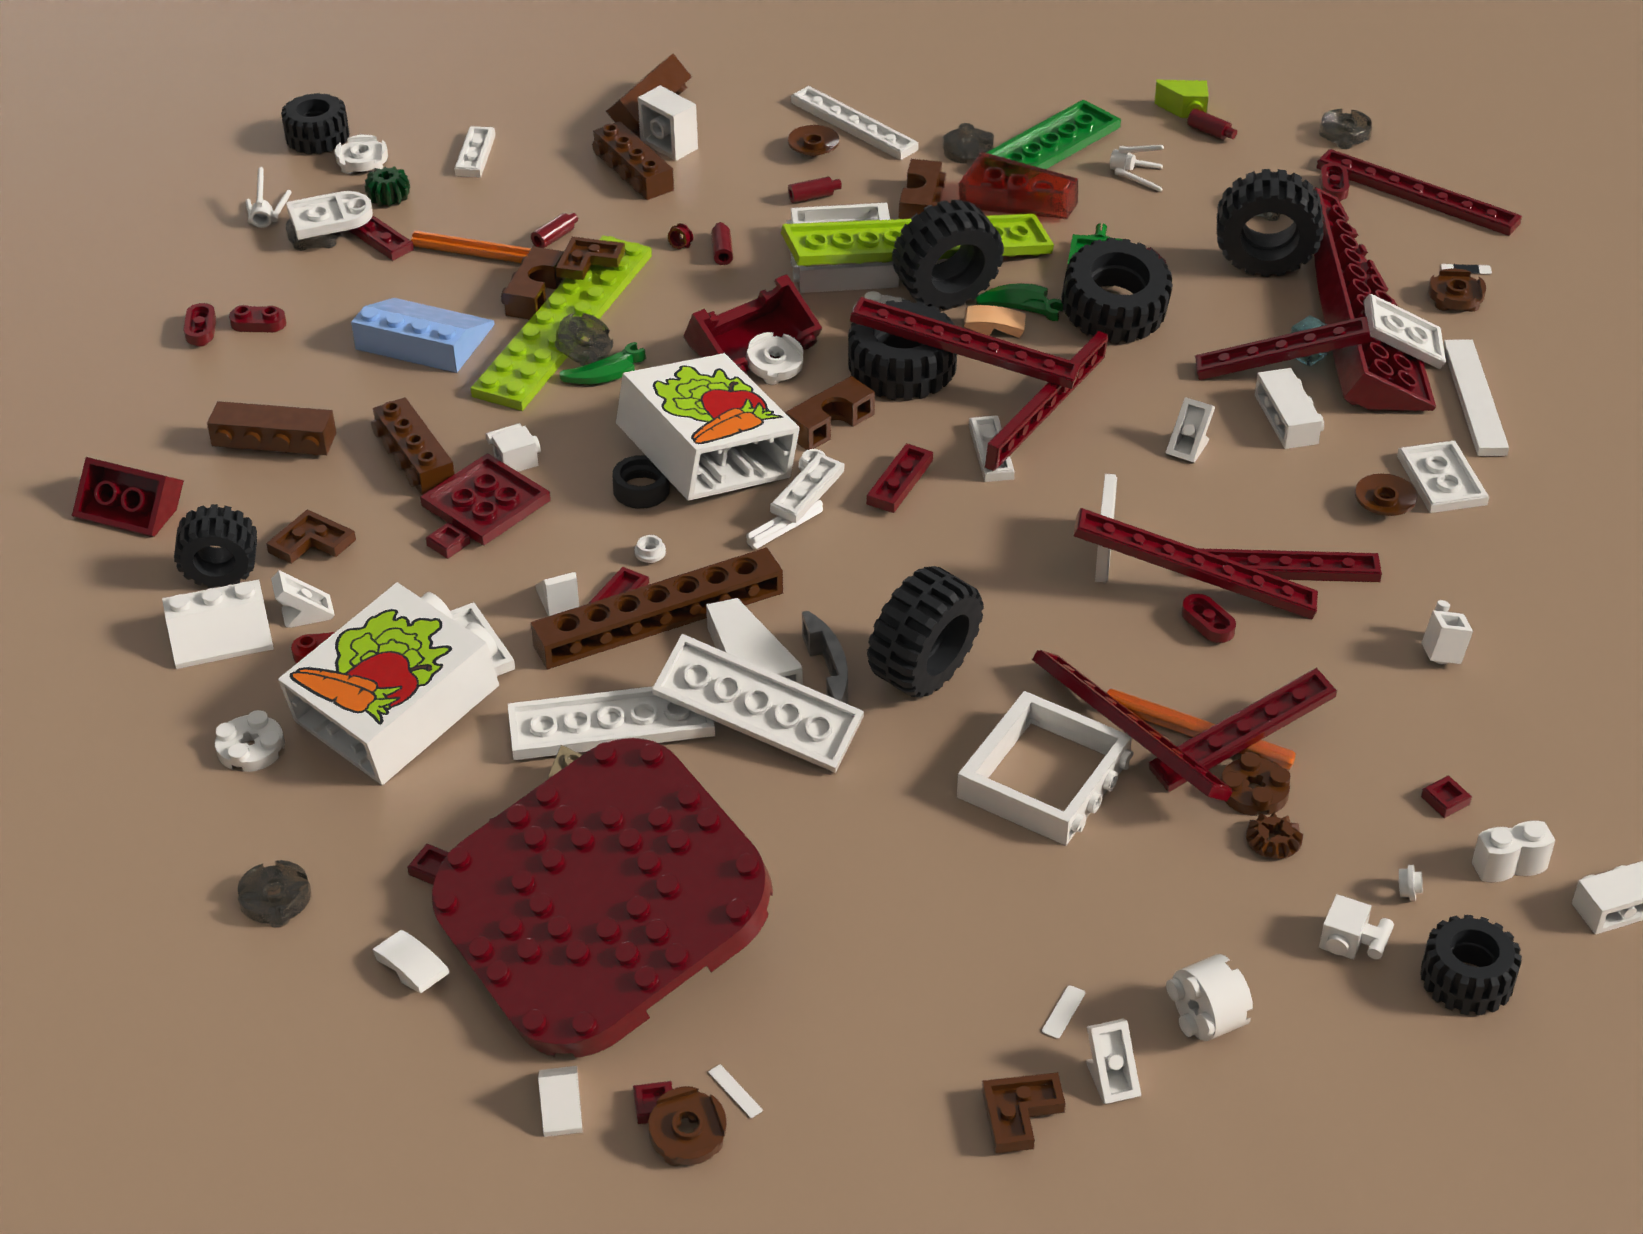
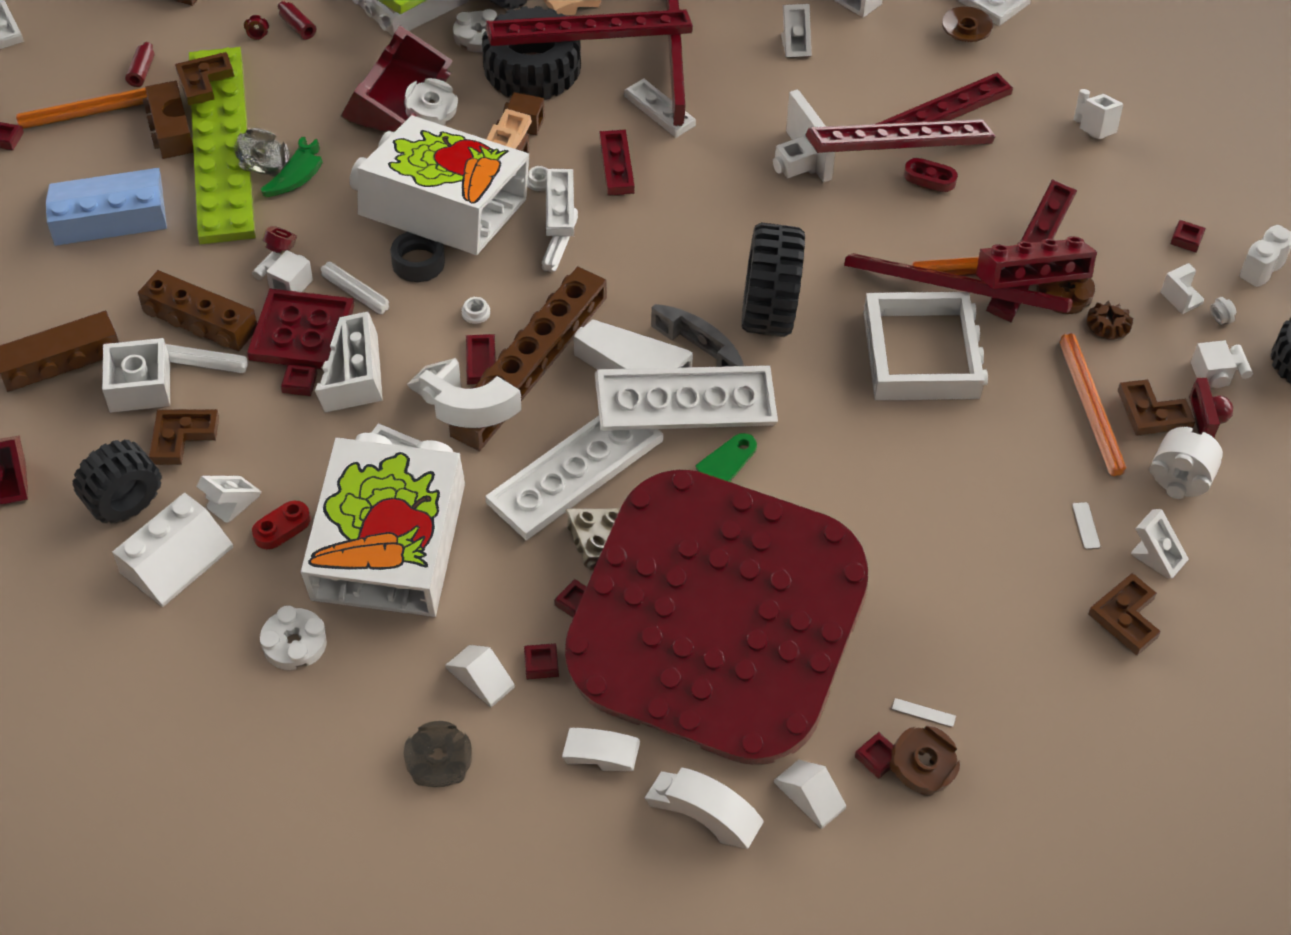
camera: 35 degrees left, 10 degrees up
none -> white brick [102,338,170,413]
none -> white axle [166,344,248,373]
none -> dark red plate [262,226,297,254]
none -> white wedge [315,312,383,412]
none -> white axle [321,262,389,314]
none -> white arch [419,370,522,428]
none -> white slope [445,645,515,708]
none -> light nougat slope [486,109,532,149]
none -> white arch [645,768,764,849]
none -> green piece [695,433,757,482]
none -> white brick [773,136,817,178]
none -> dark red brick [976,236,1097,289]
none -> orange axle [1059,333,1126,477]
none -> reddish brown plate [1118,379,1196,436]
none -> white panel [1161,263,1204,314]
none -> dark red tile [1189,378,1234,438]

